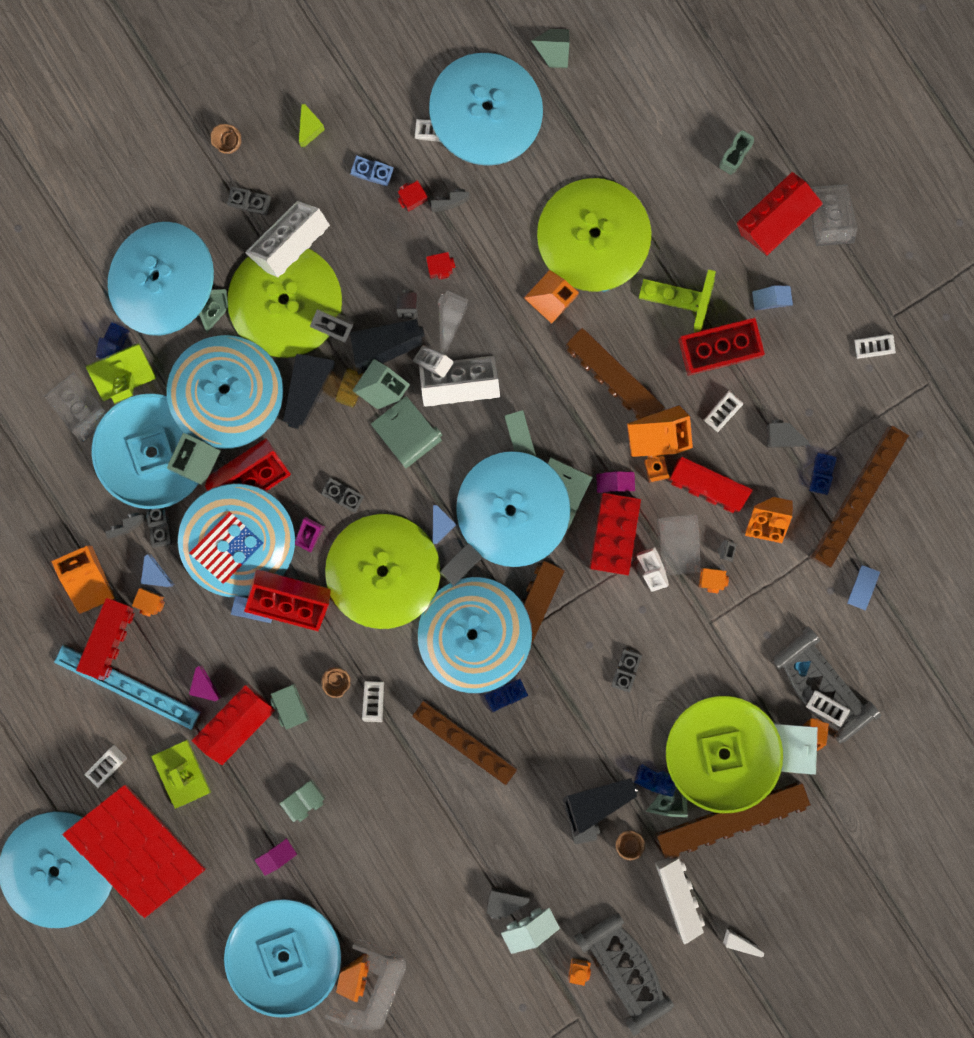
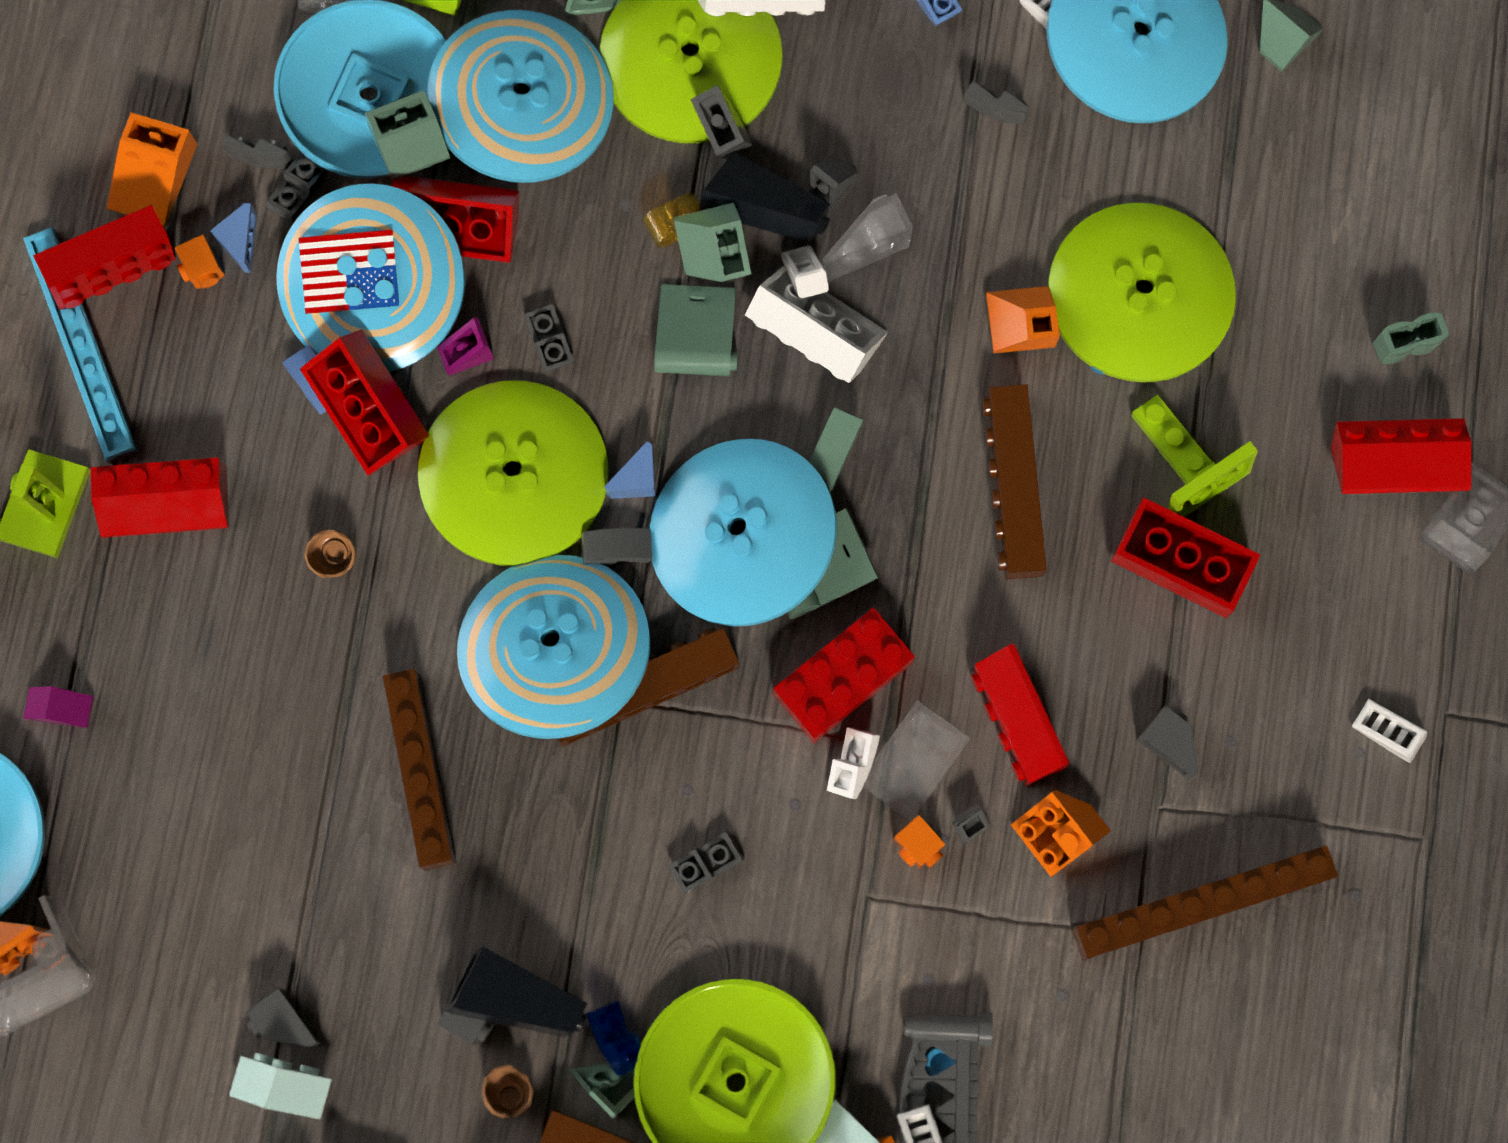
camera: 50 degrees right, 10 degrees down
magenta slope [189,665,222,701] -> none
sand green brick [270,684,309,730] -> none
sand green brick [280,779,325,822] -> none
black slope [283,354,336,429] -> none
white slope [362,681,384,722] -> none
red brick [397,180,428,212] -> none
red brick [426,252,456,280] -> none
clear blue slope [483,678,528,713] -> none
magenta slope [596,472,635,493] -> none
orange slope [627,405,693,457] -> none
orange brick [644,455,670,483] -> none
white slope [703,390,743,432] -> none
medium blue slope [752,286,793,311] -> none
clear blue slope [809,452,837,495] -> none
medium blue slope [847,565,880,610] -> none

